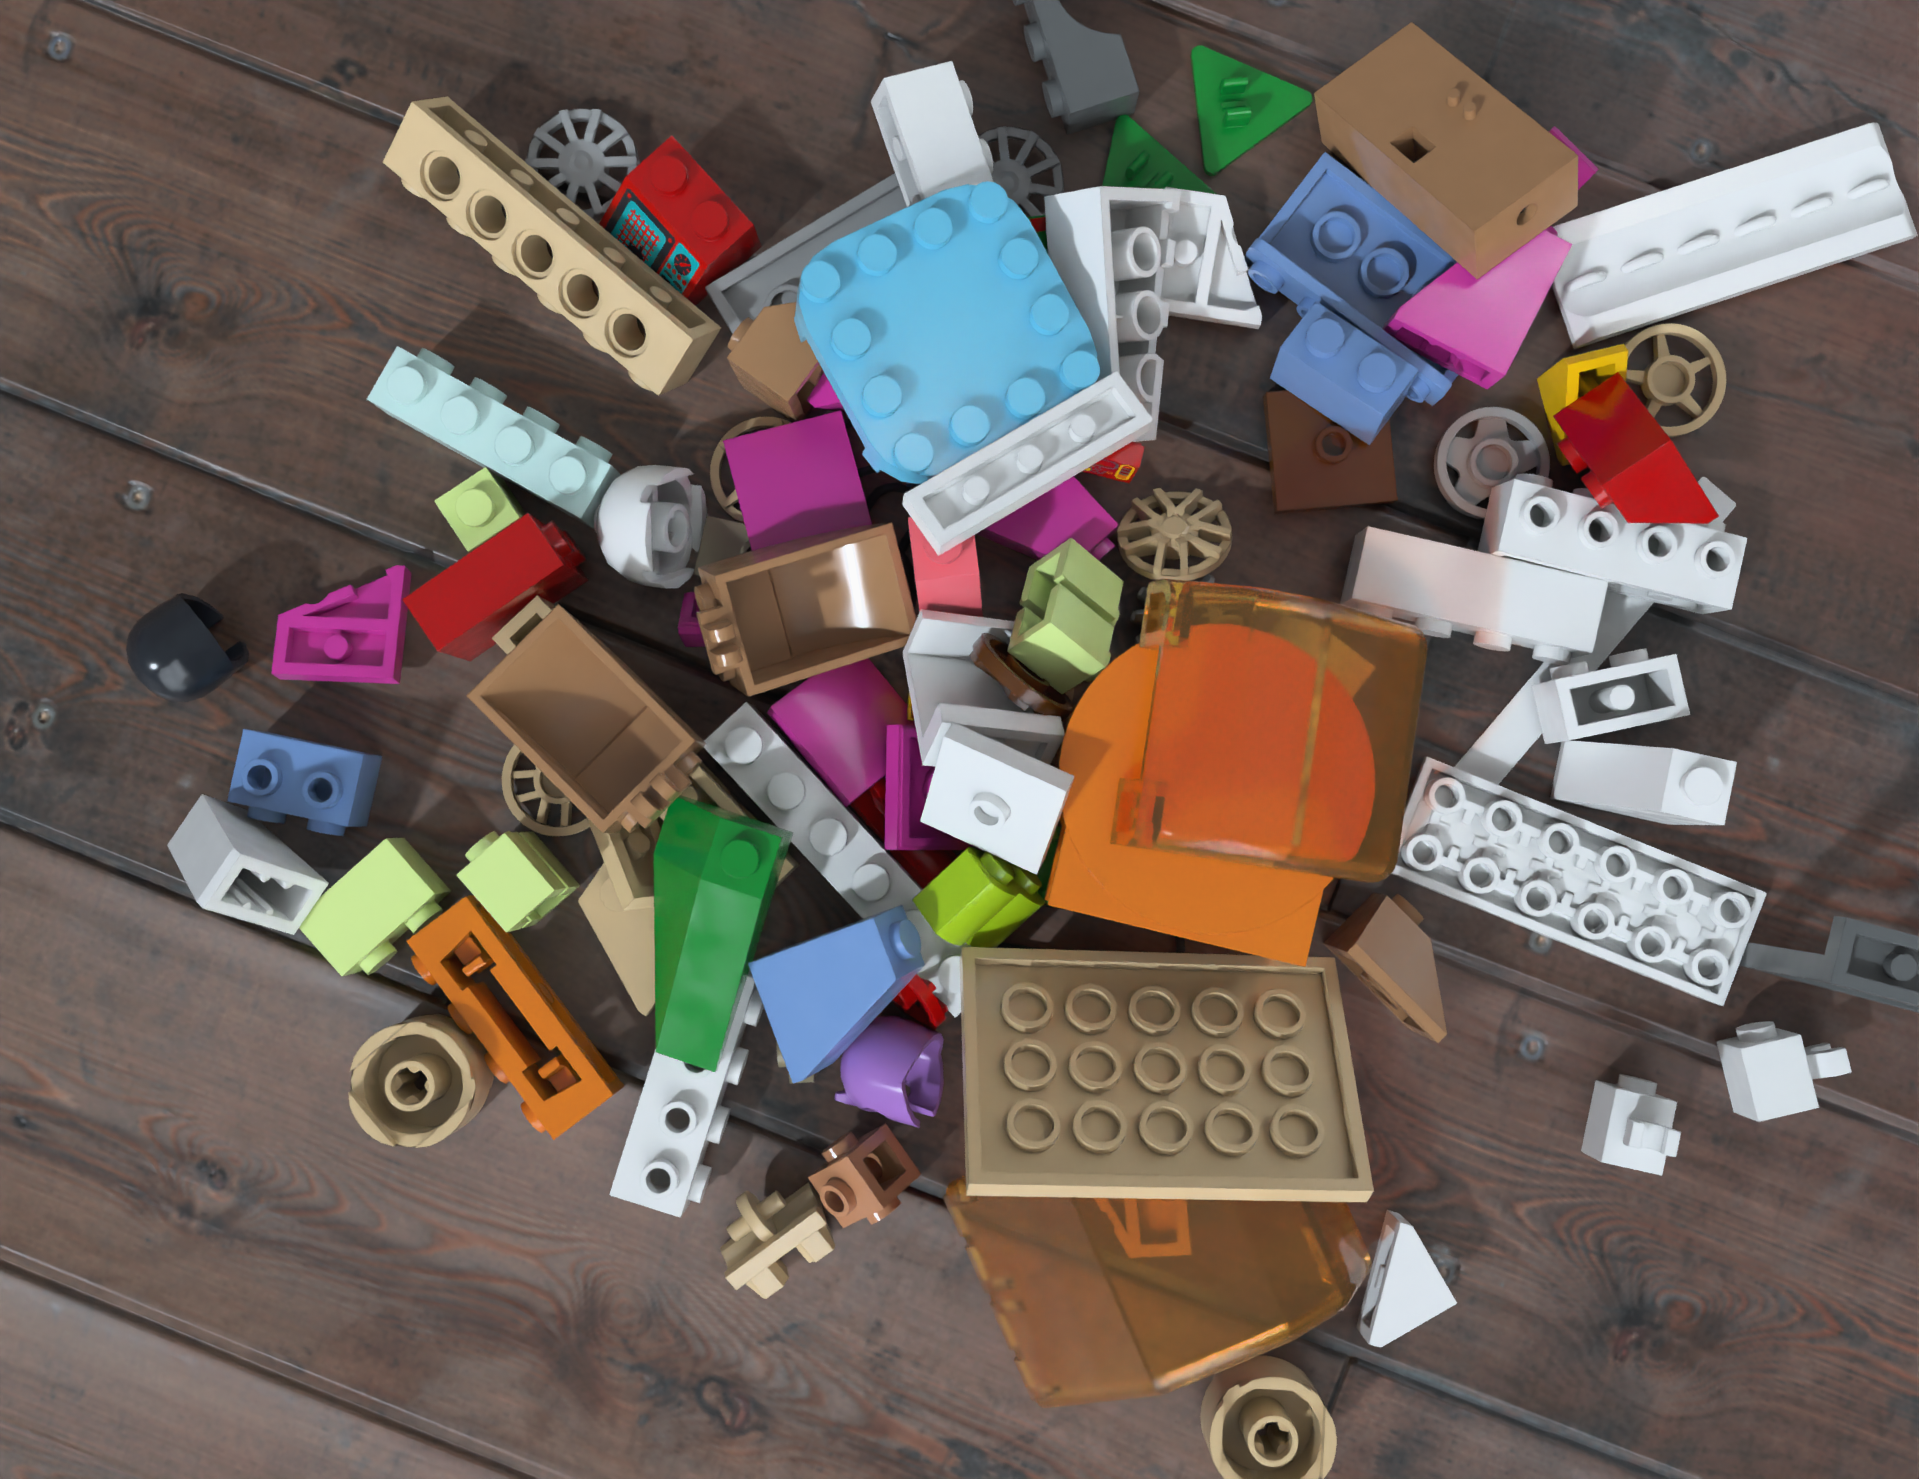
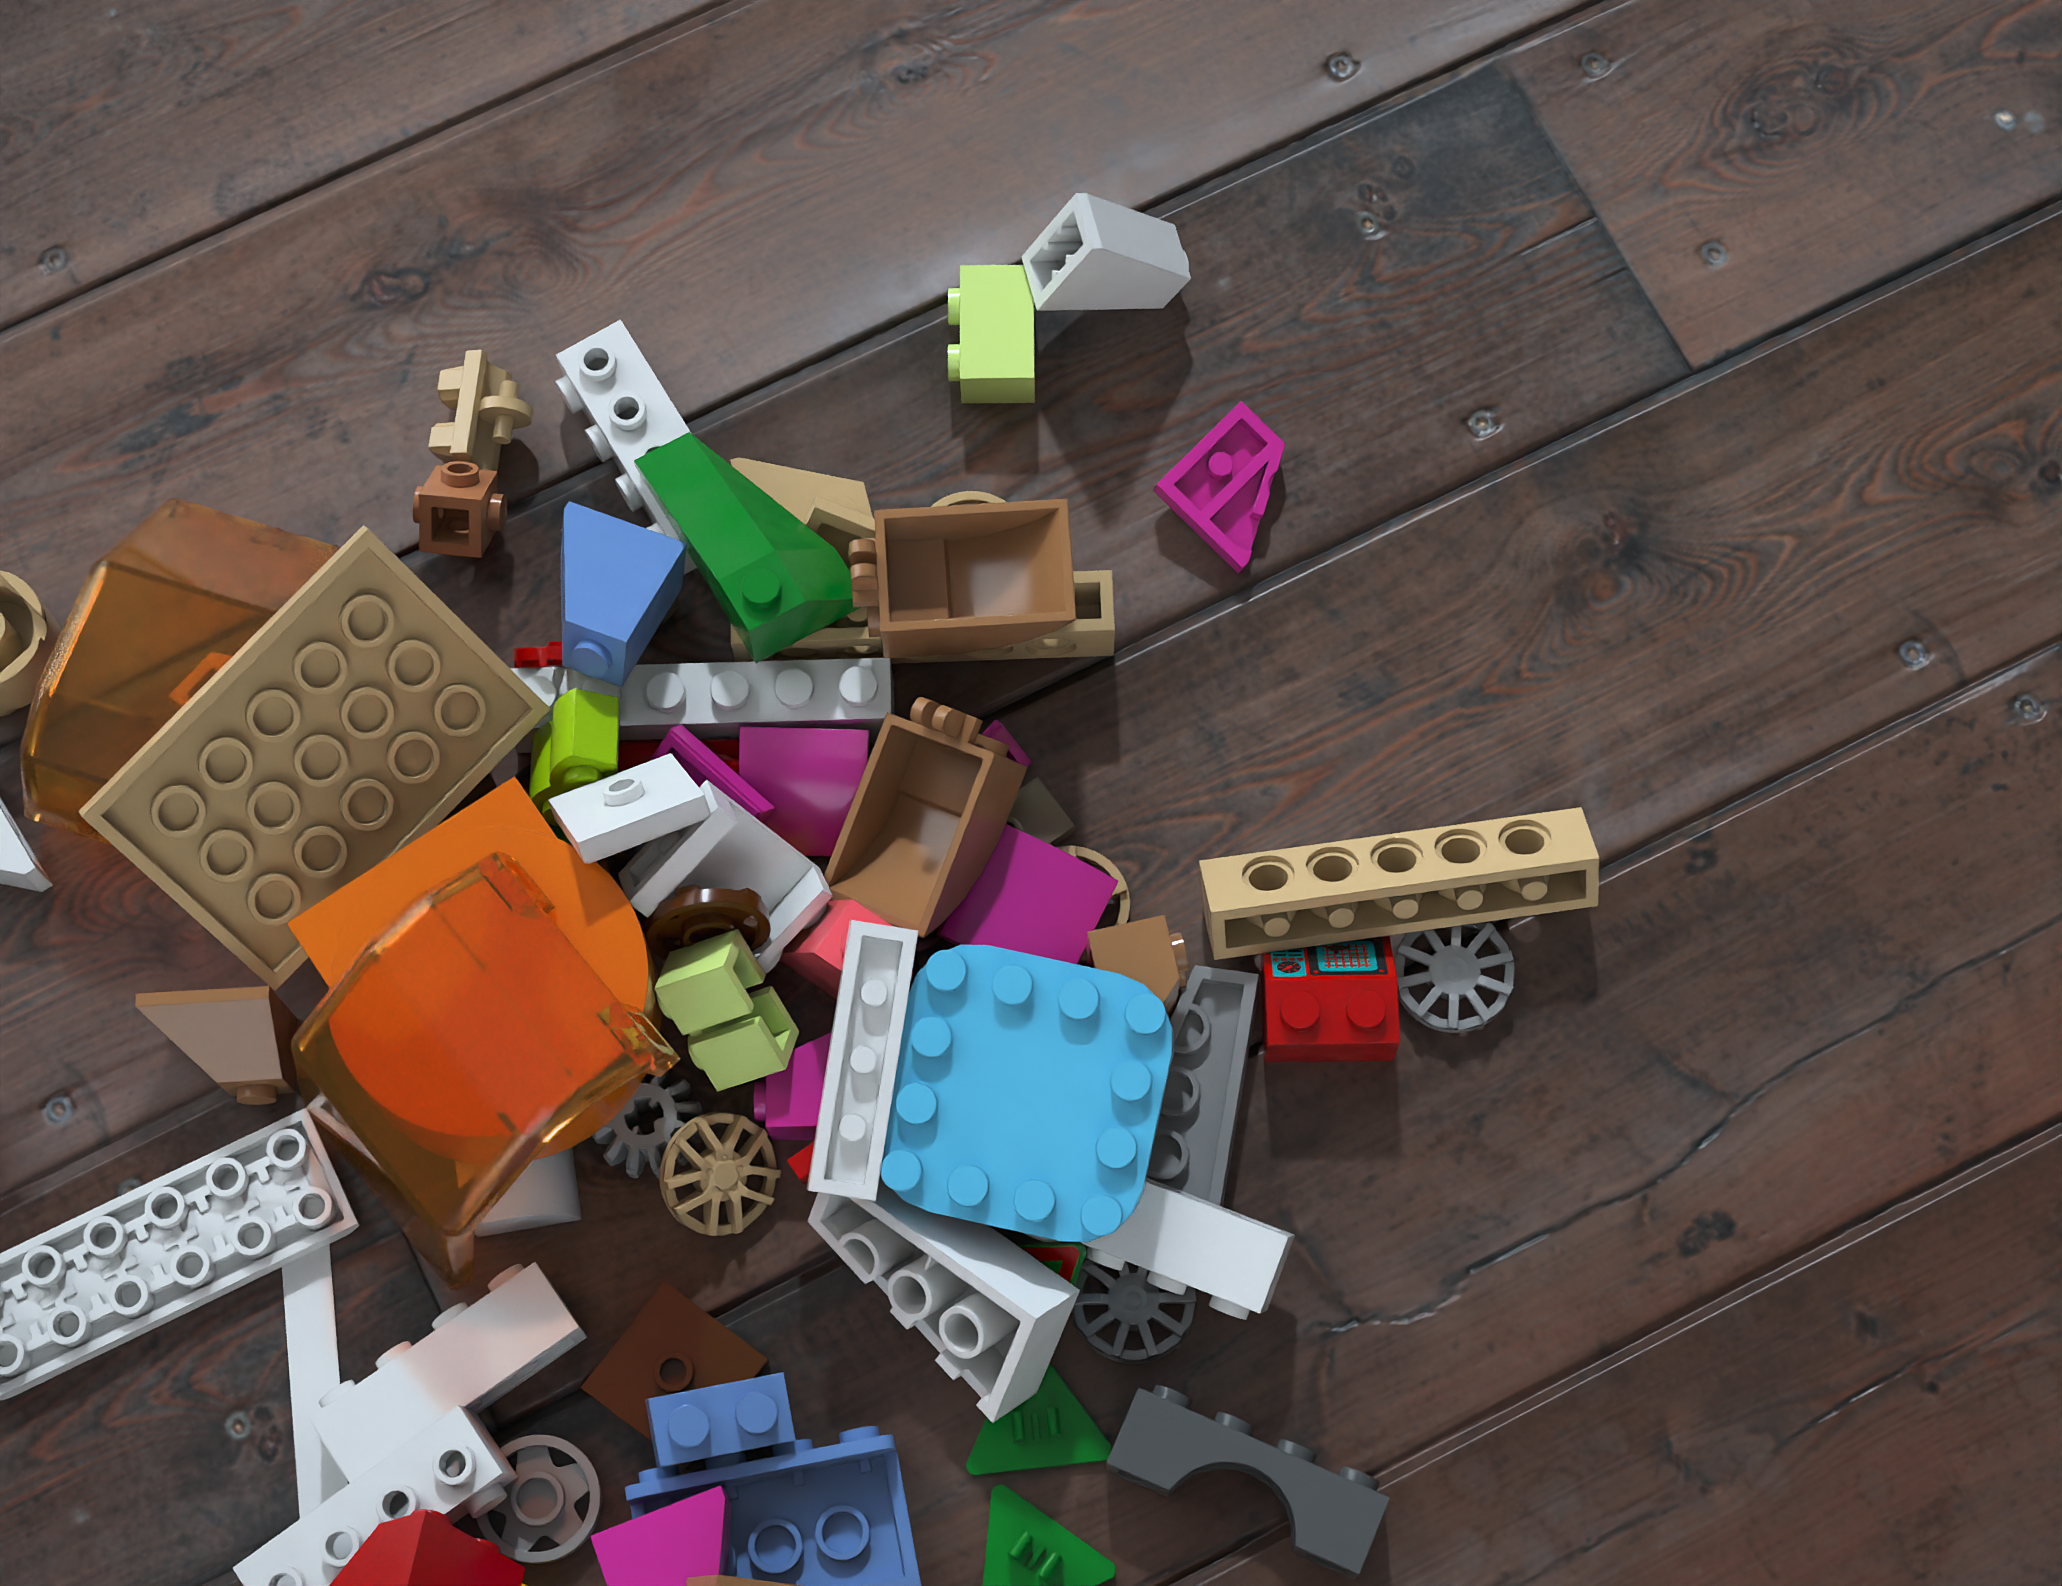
camera: 130 degrees right, 15 degrees down
black helmet [126,593,249,703] -> none
medium blue brick [227,729,382,836] -> none
tan brick [348,1014,494,1148] -> none
light aqua brick [367,346,621,529] -> none
red brick [402,513,588,661] -> none
orange brick [406,895,624,1140] -> none
yellowish green brick [435,467,526,553] -> none
yellowish green piece [457,831,580,933] -> none
white cylinder [594,465,708,589] -> none
medium lavender helmet [834,1015,944,1128] -> none
white wing [1161,187,1262,329] -> none
white brick [1532,648,1690,744] -> none
white slope [1550,740,1737,825] -> none

